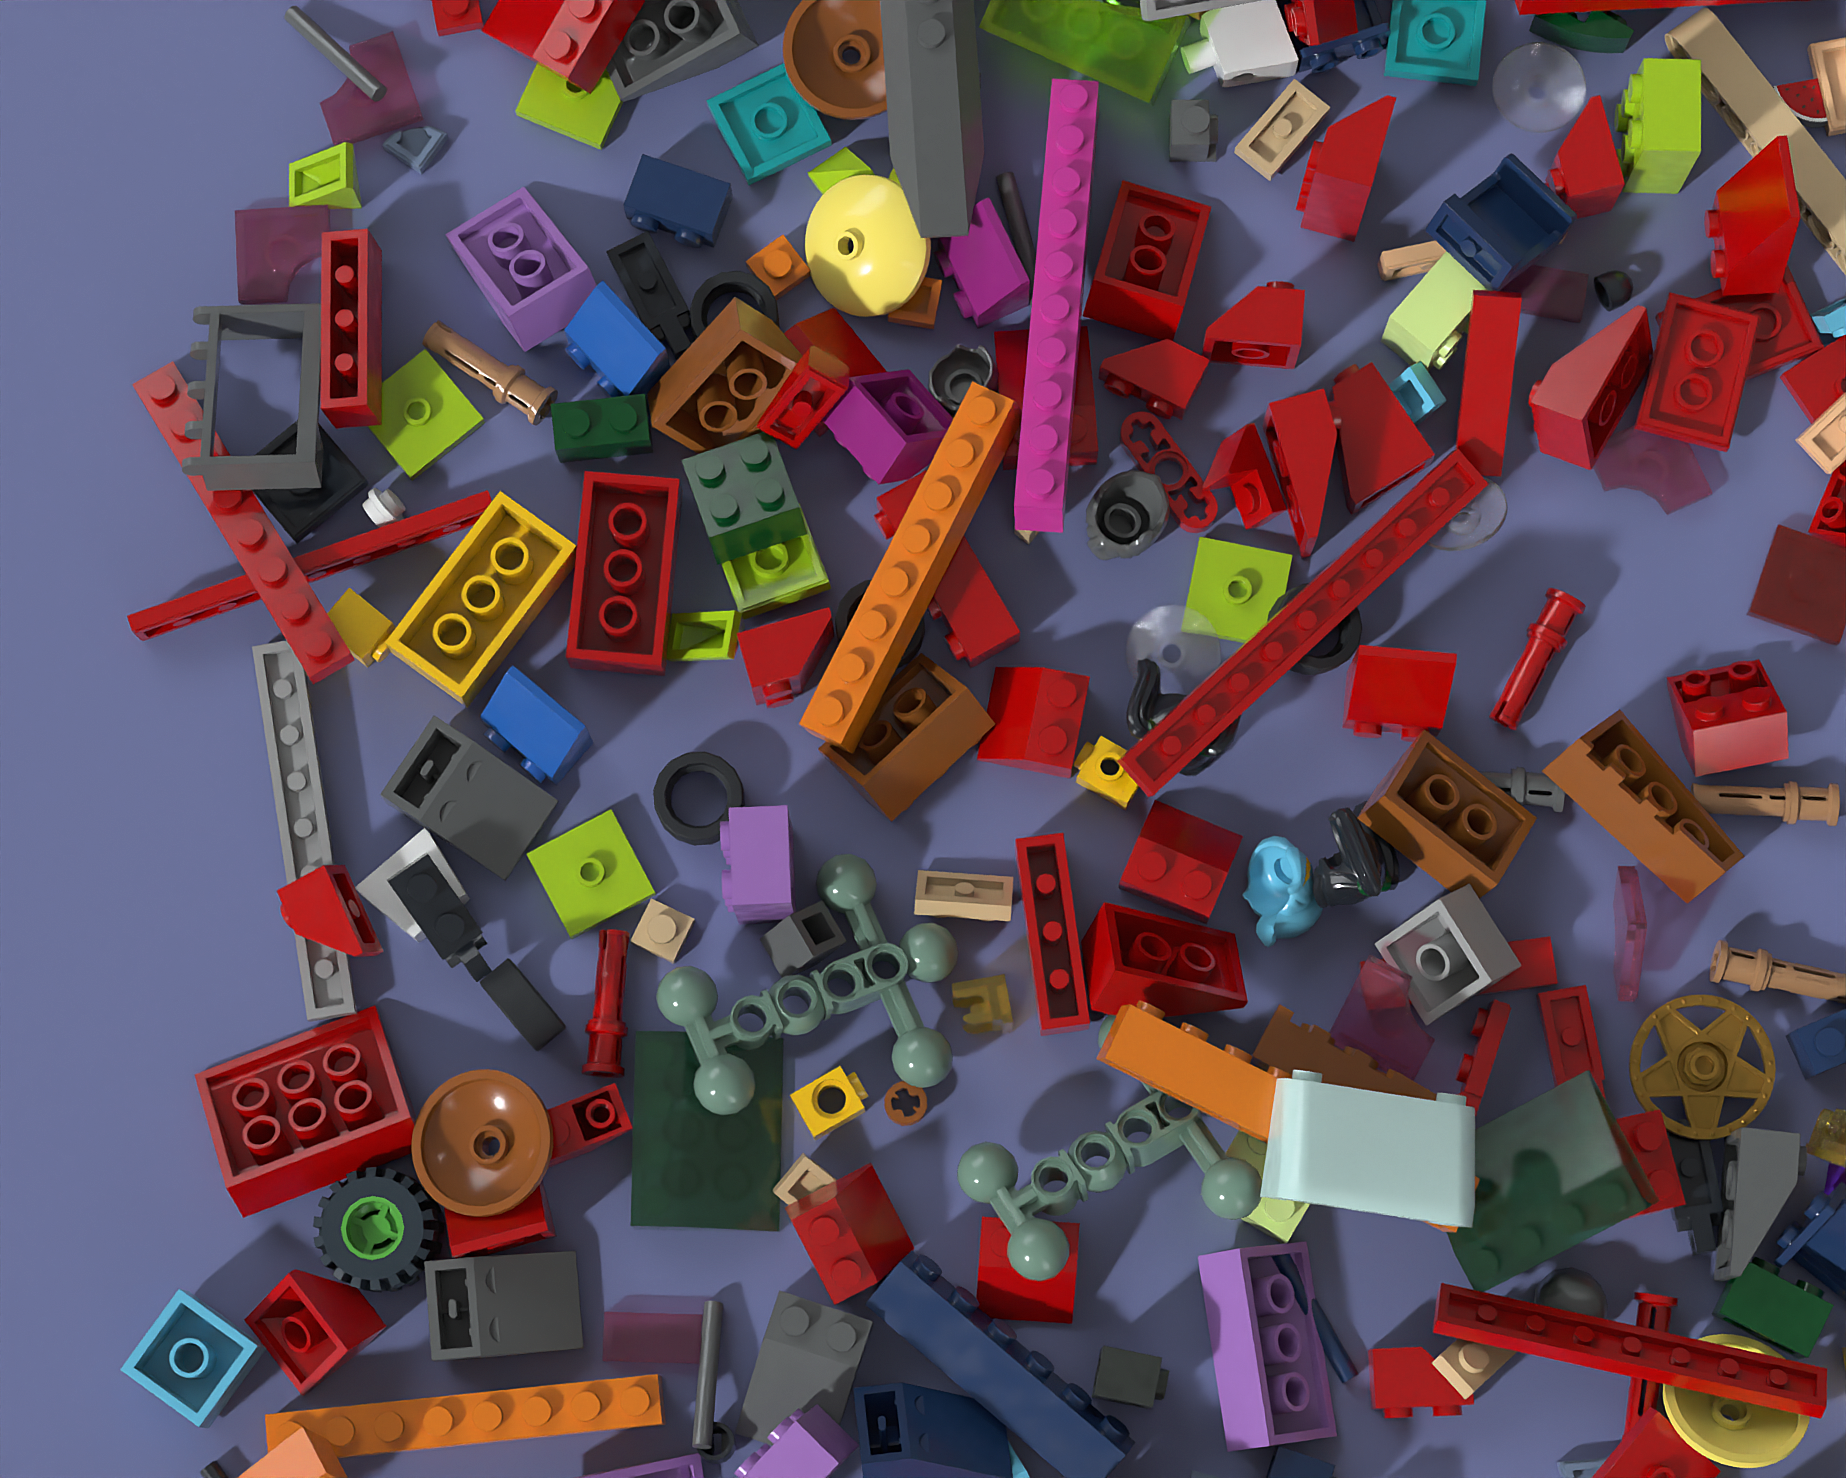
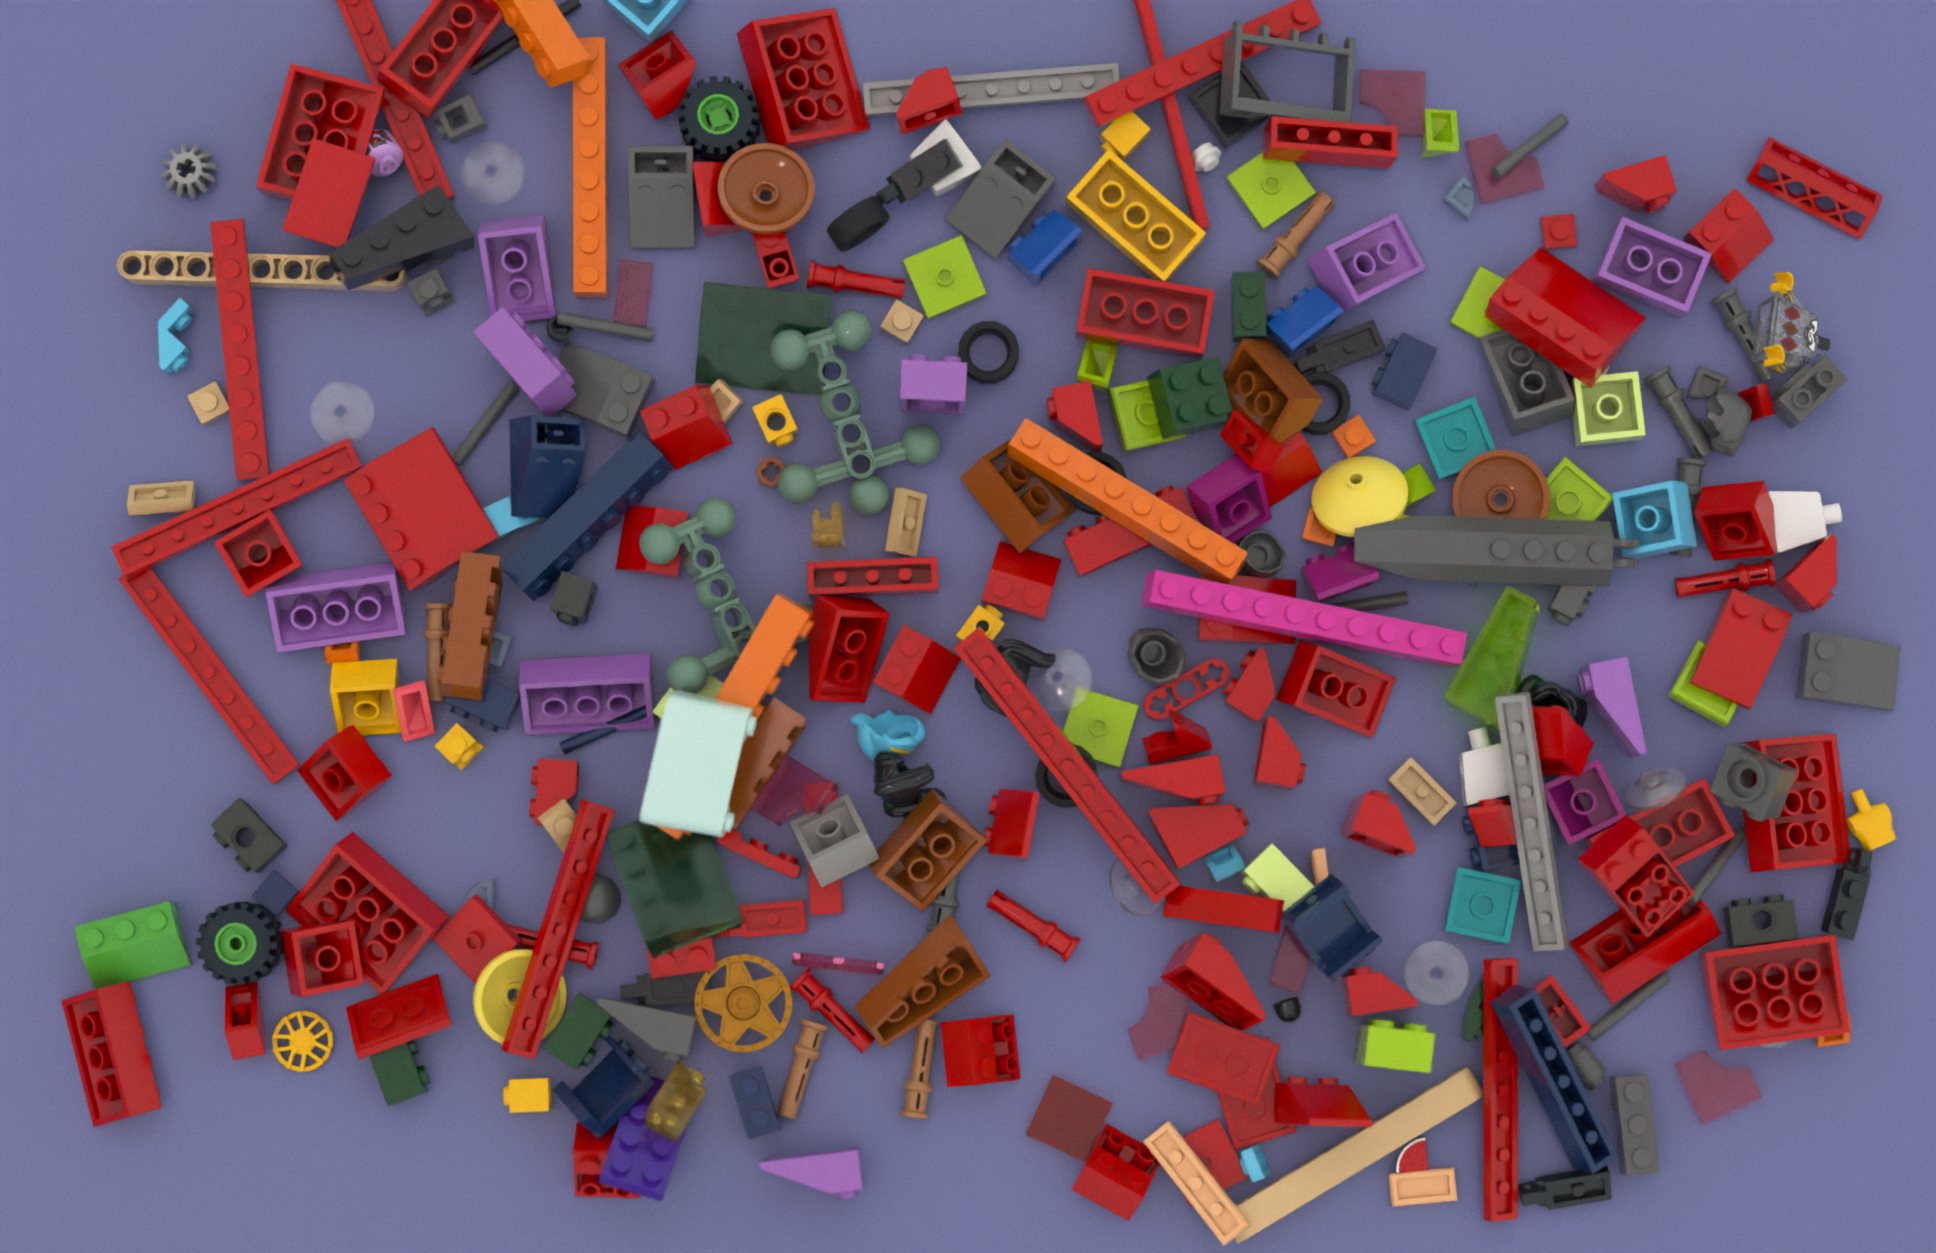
camera: 90 degrees right, 5 degrees up
dark grey brick [760,900,847,978] -> none
dark grey brick [1169,100,1218,162] -> none
none -> red pin [790,967,875,1053]

